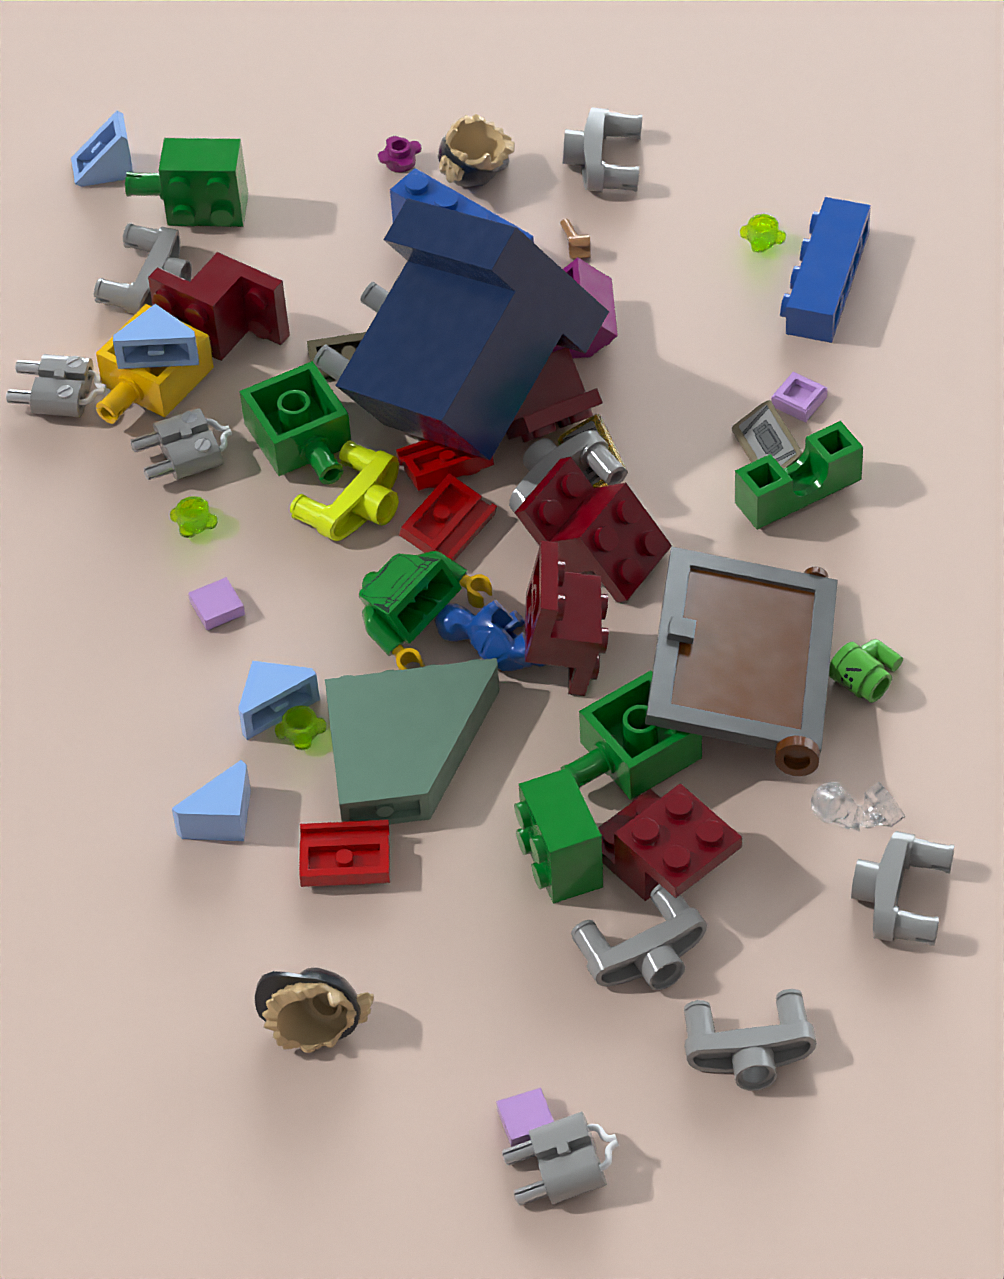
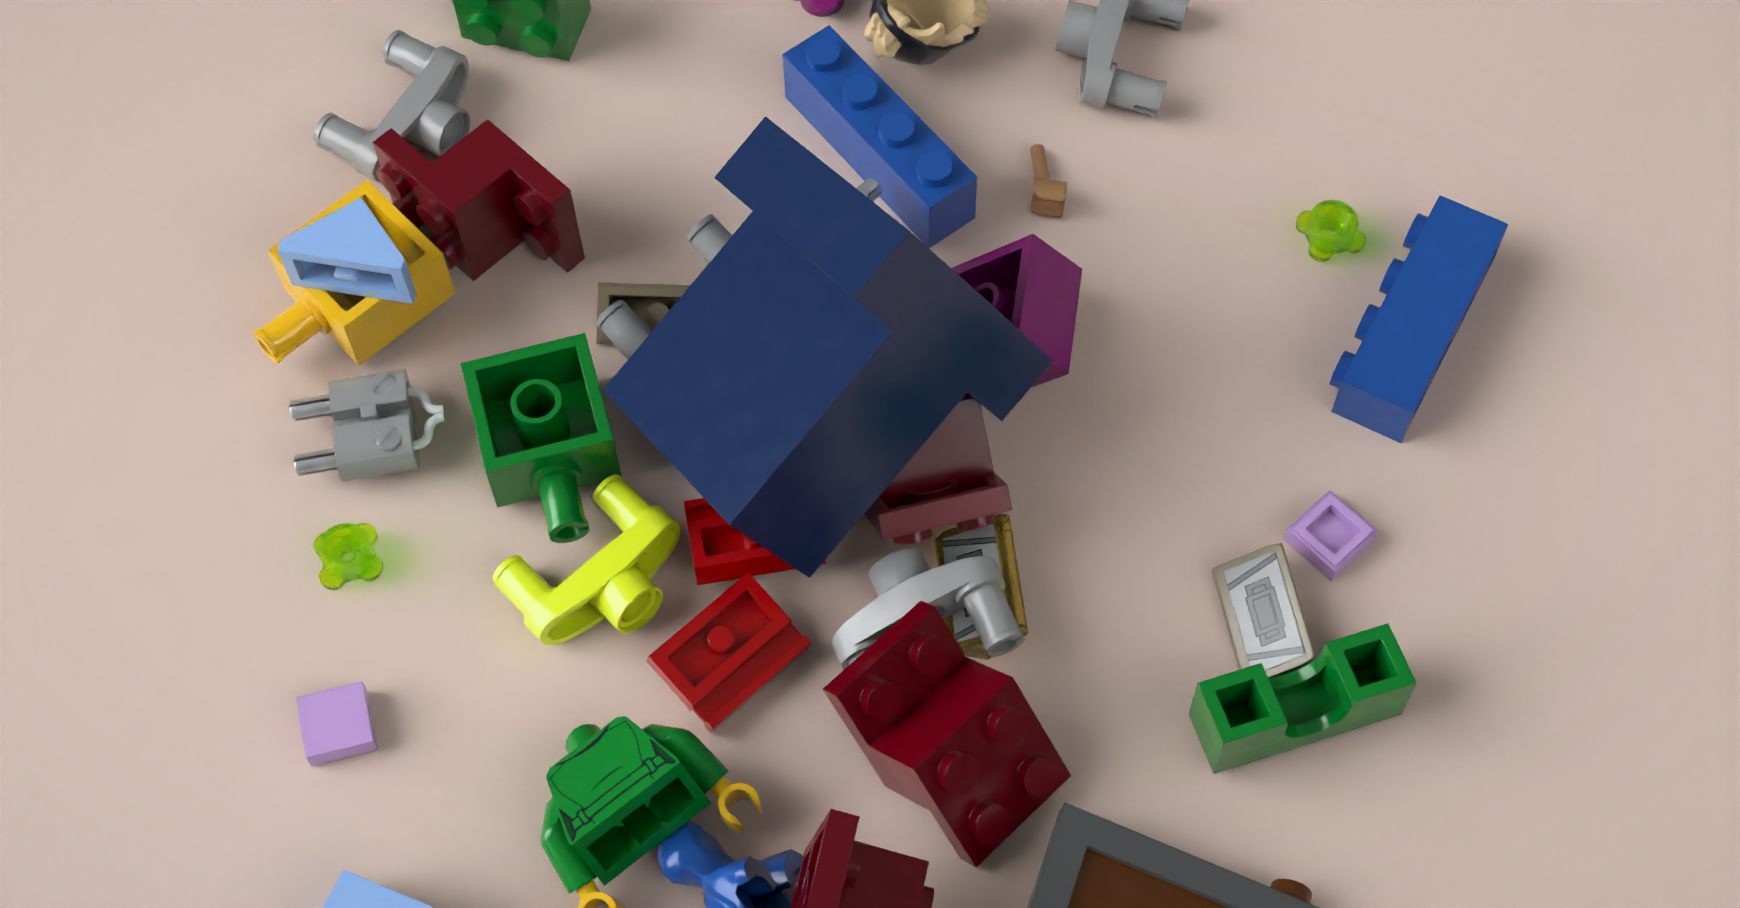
camera: 10 degrees right, 10 degrees up
light grey piece [6,354,106,417] -> none

